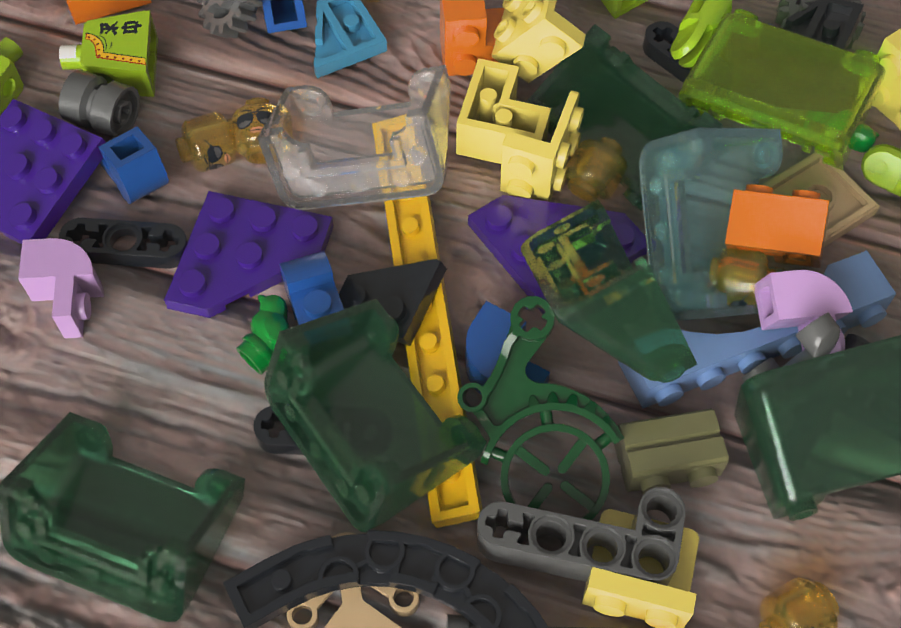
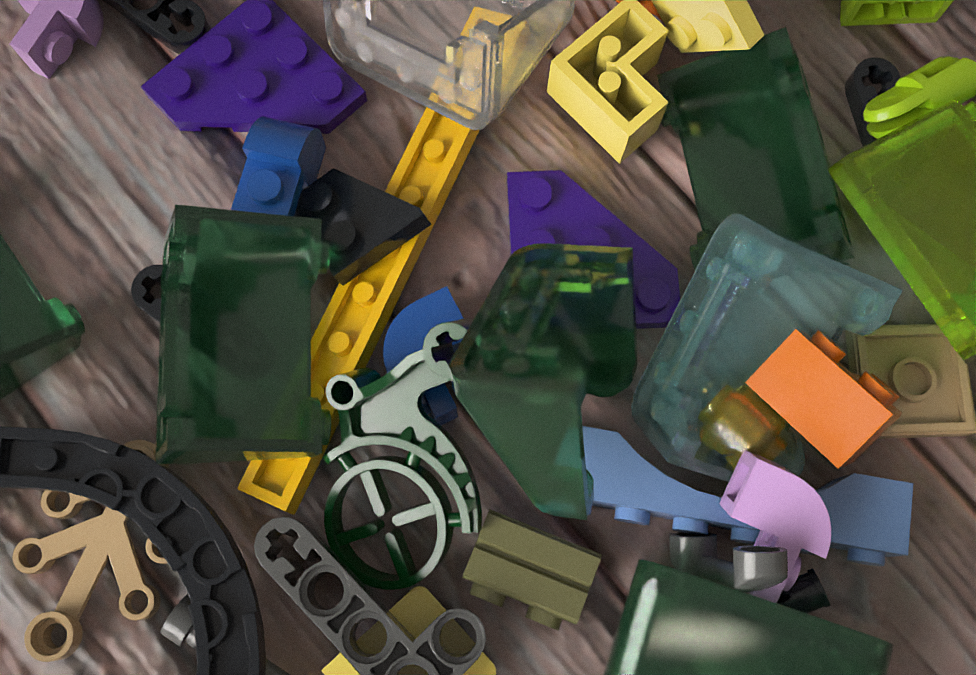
camera: 30 degrees right, 15 degrees up
green animal [236,295,313,375] -> none
light yellow bracket [500,90,585,202] -> none
clear yellow head [565,137,628,203] -> none

